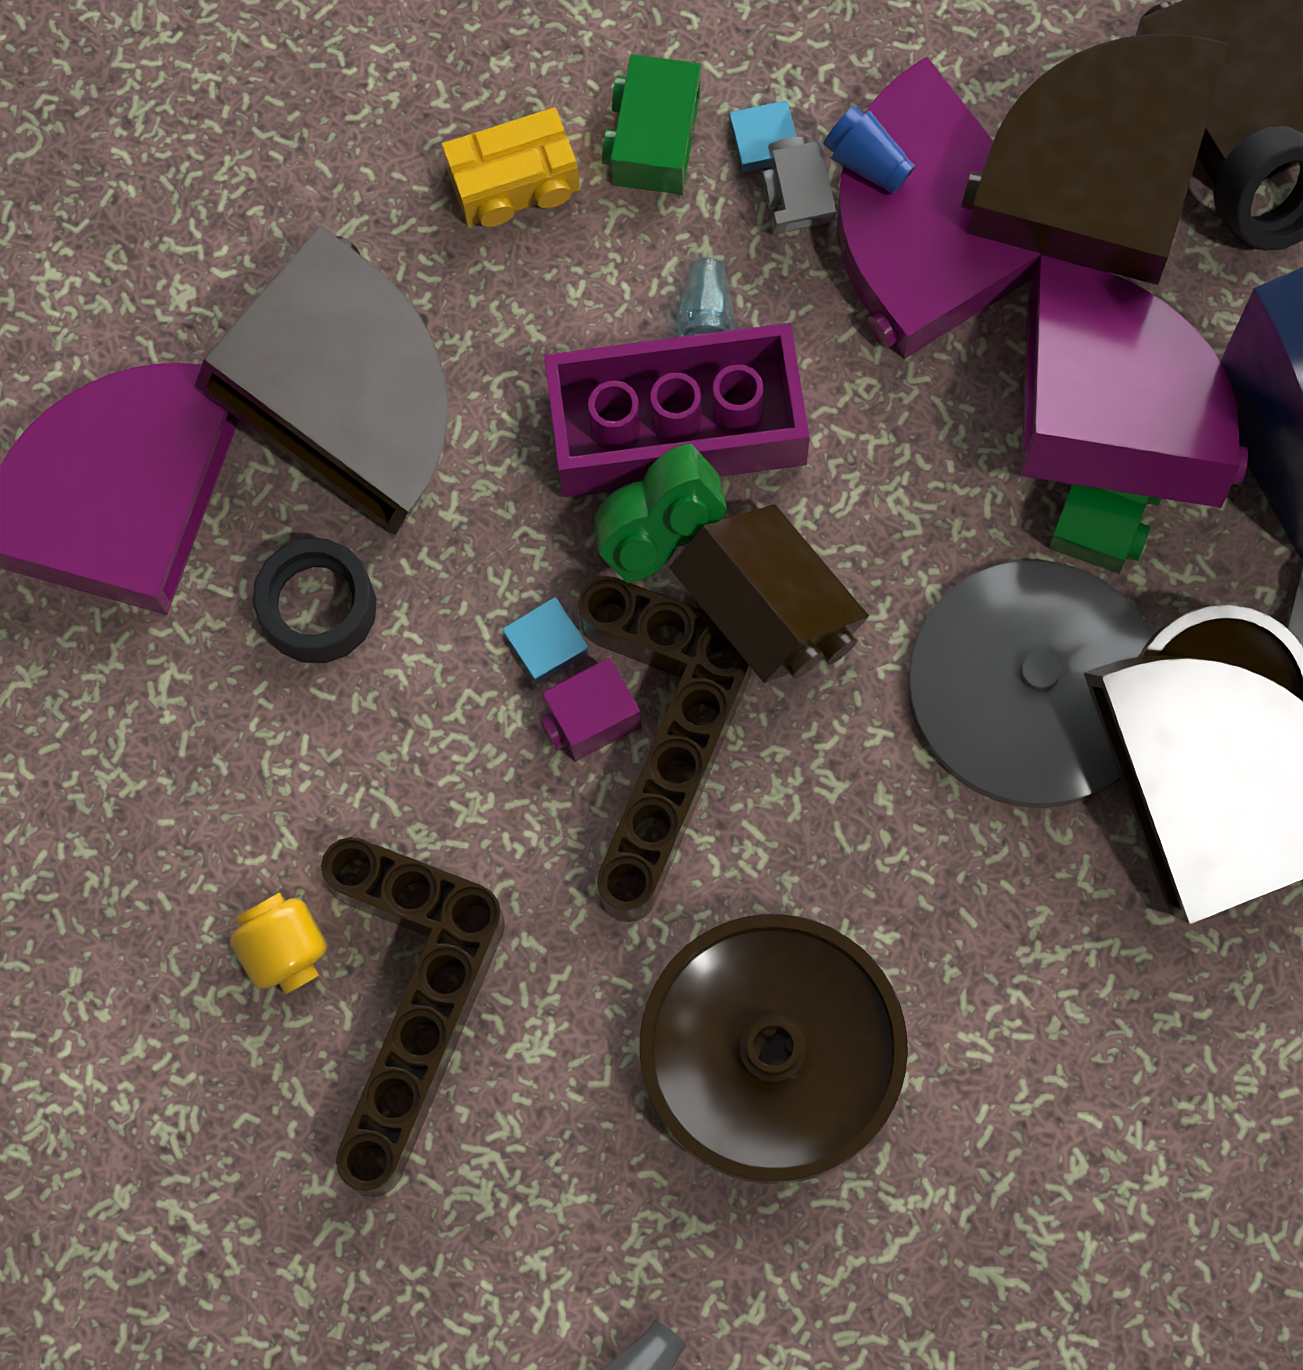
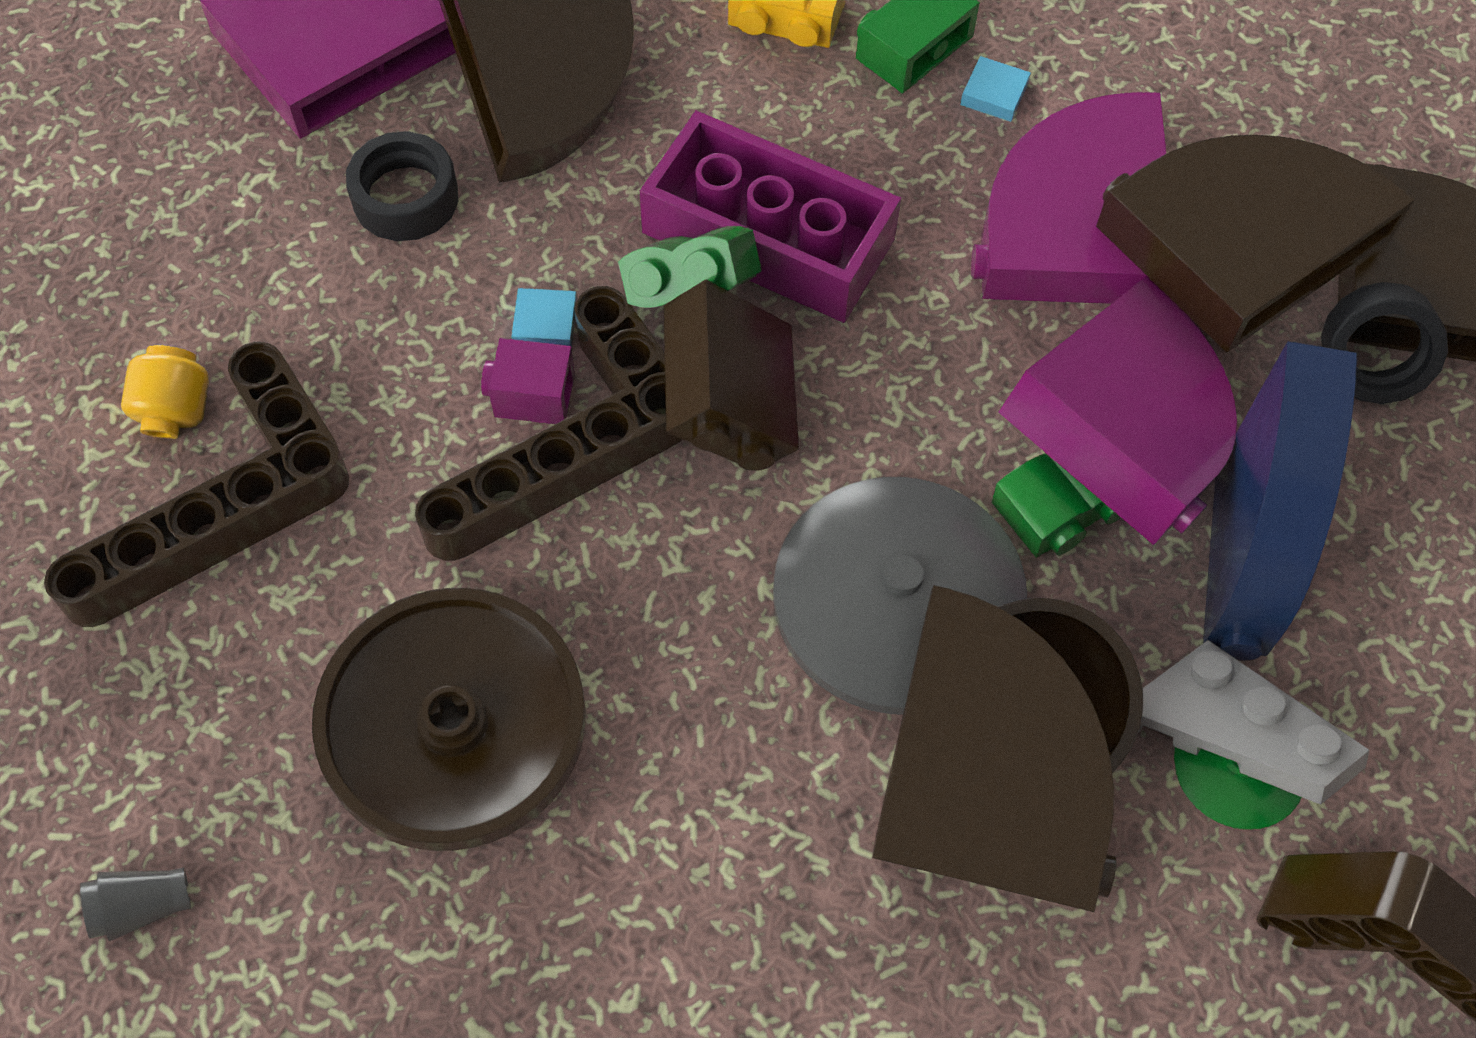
camera: 30 degrees right, 10 degrees down
clear light blue cone [675,258,736,337] -> none
light grey brick [761,137,836,235] -> none
blue cone [823,106,916,195] -> none

